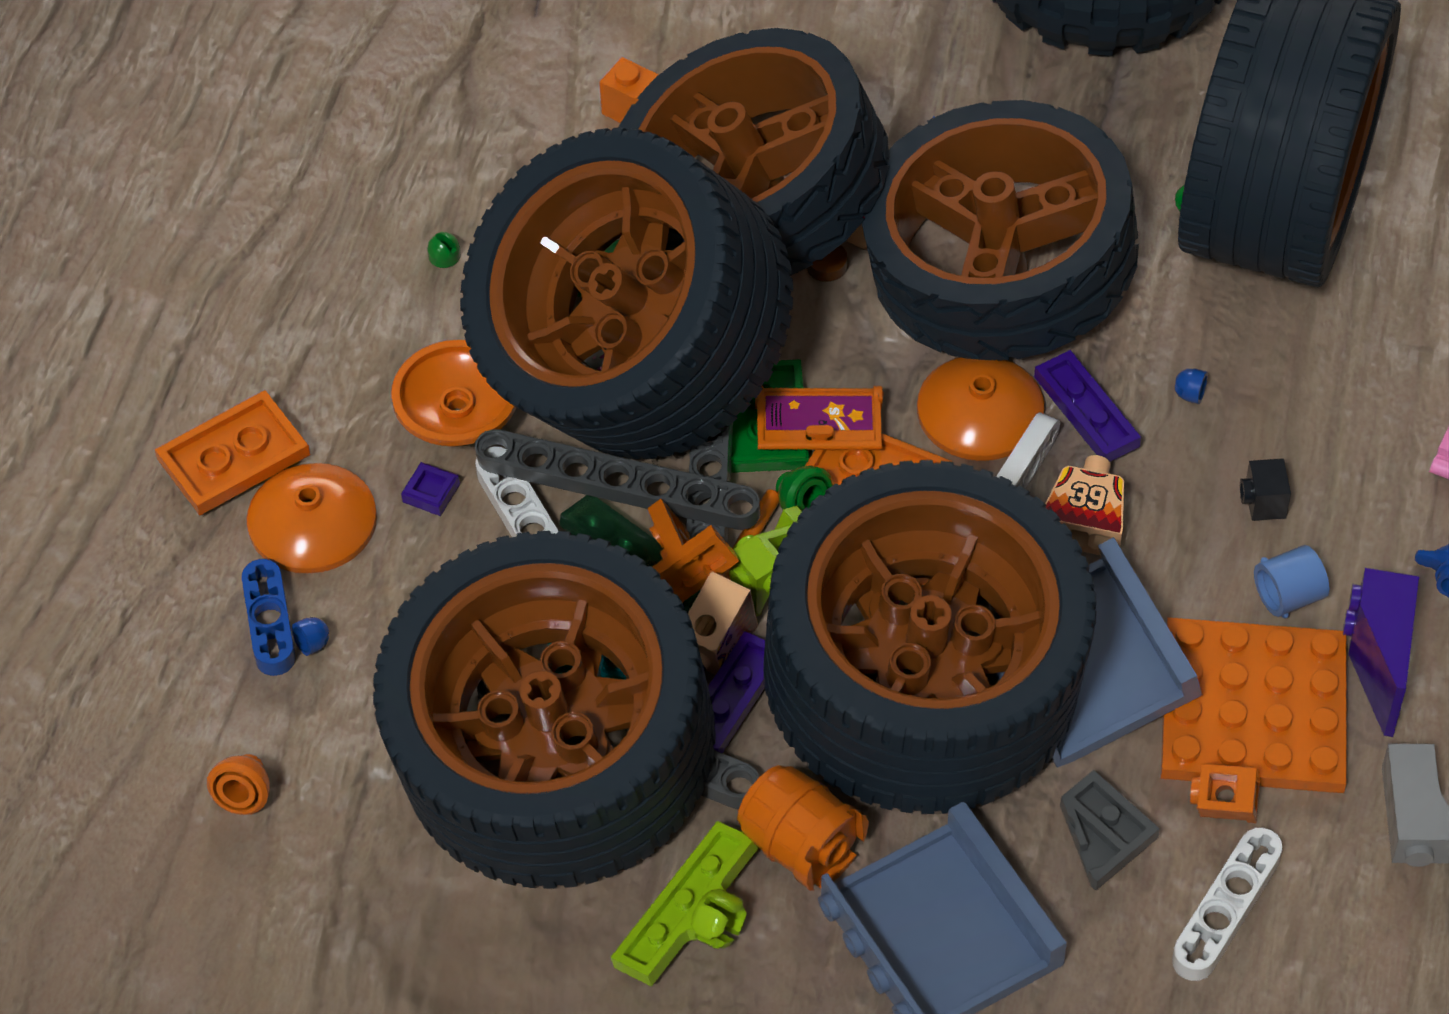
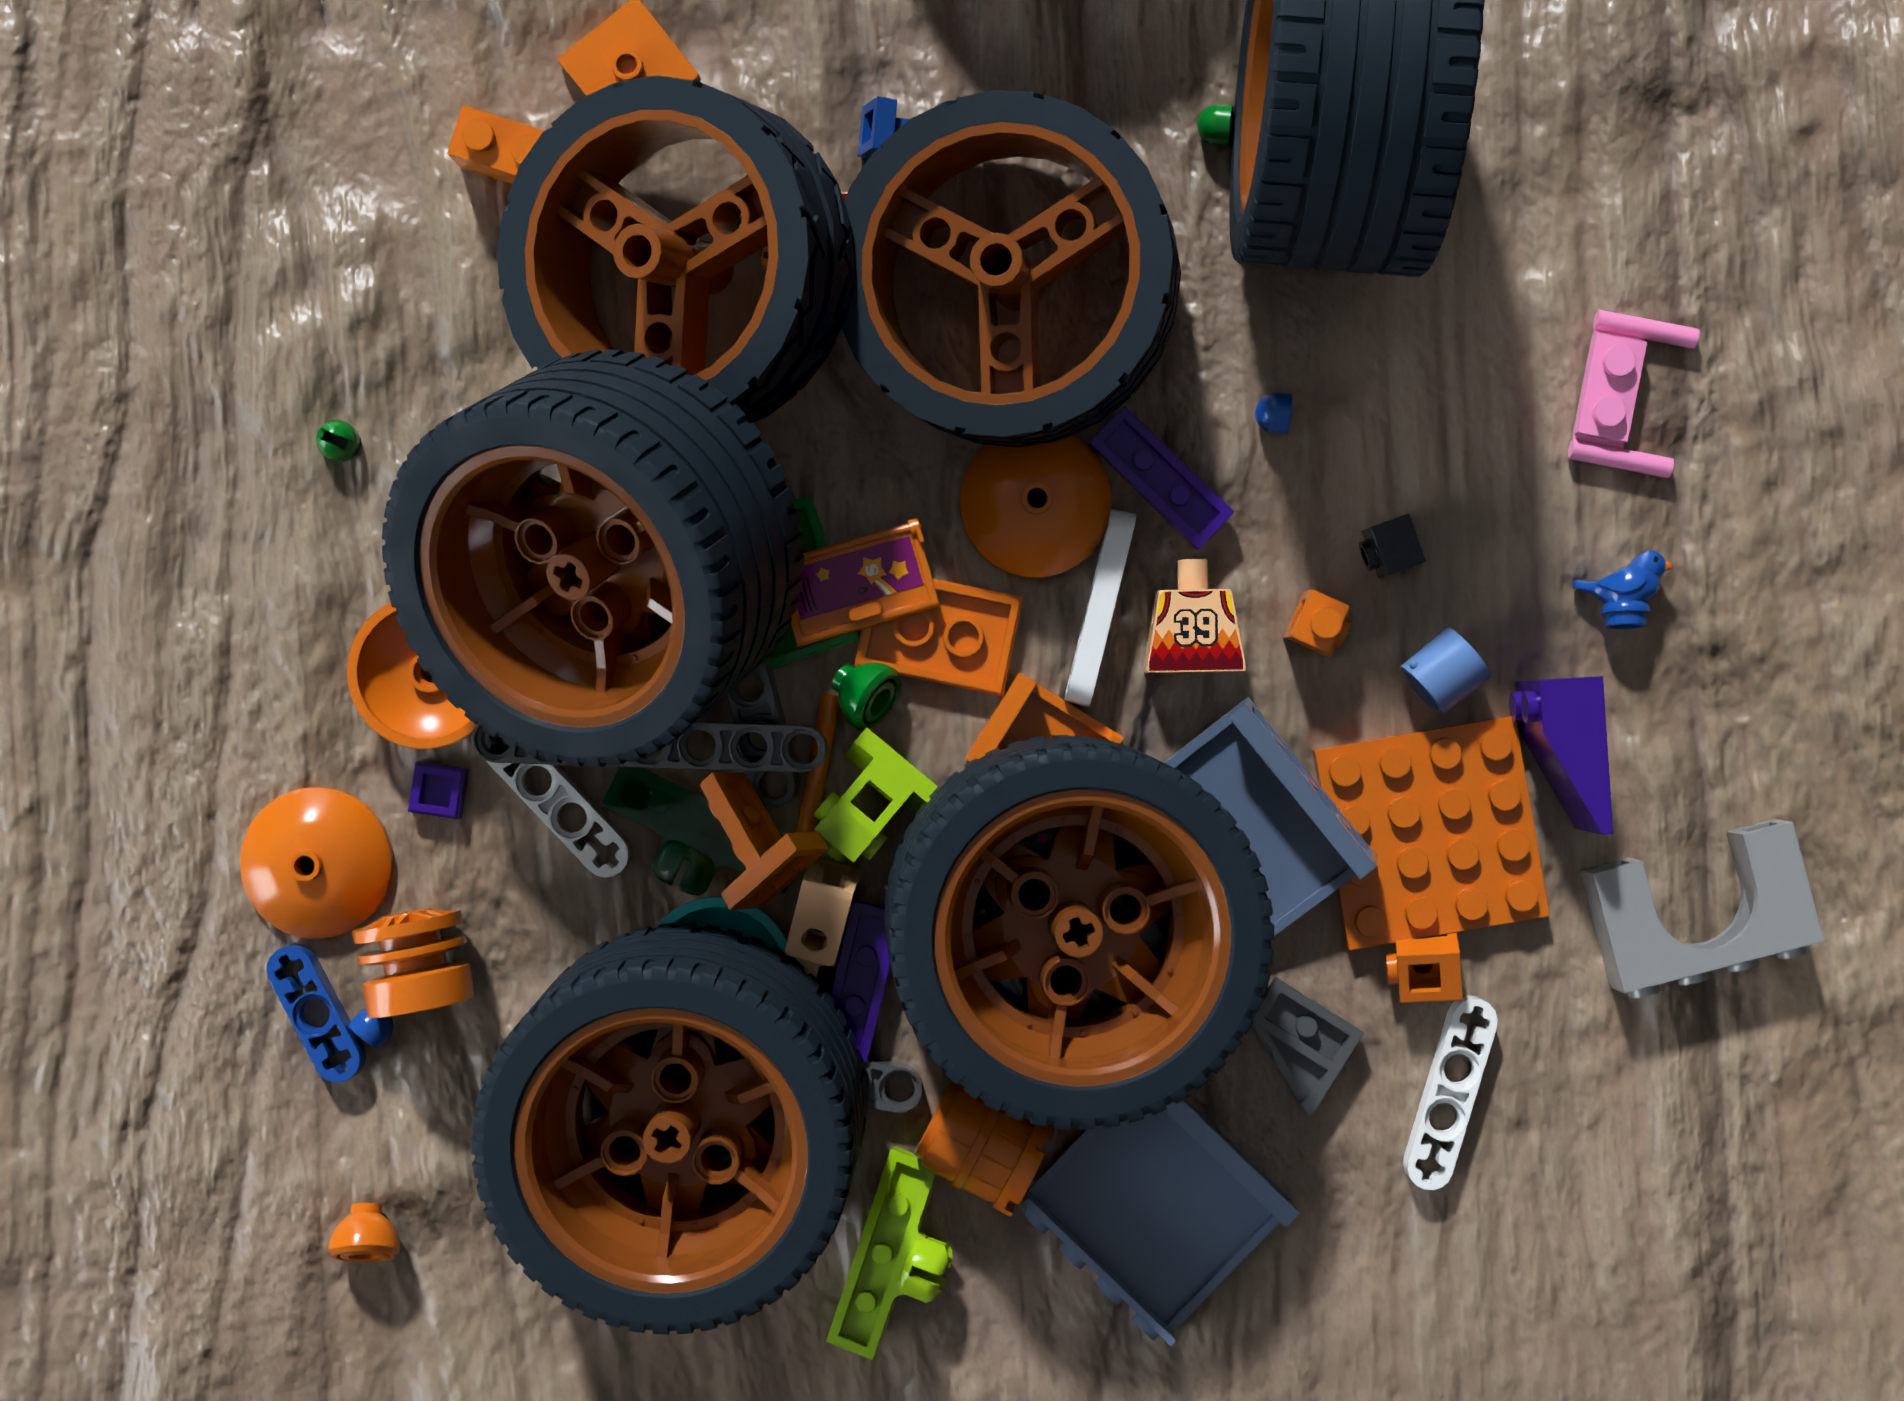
camera: 15 degrees left, 35 degrees up
orange plate [155,390,310,516] -> none
none -> orange wheel [352,908,477,1018]
none -> orange brick [1283,589,1352,658]

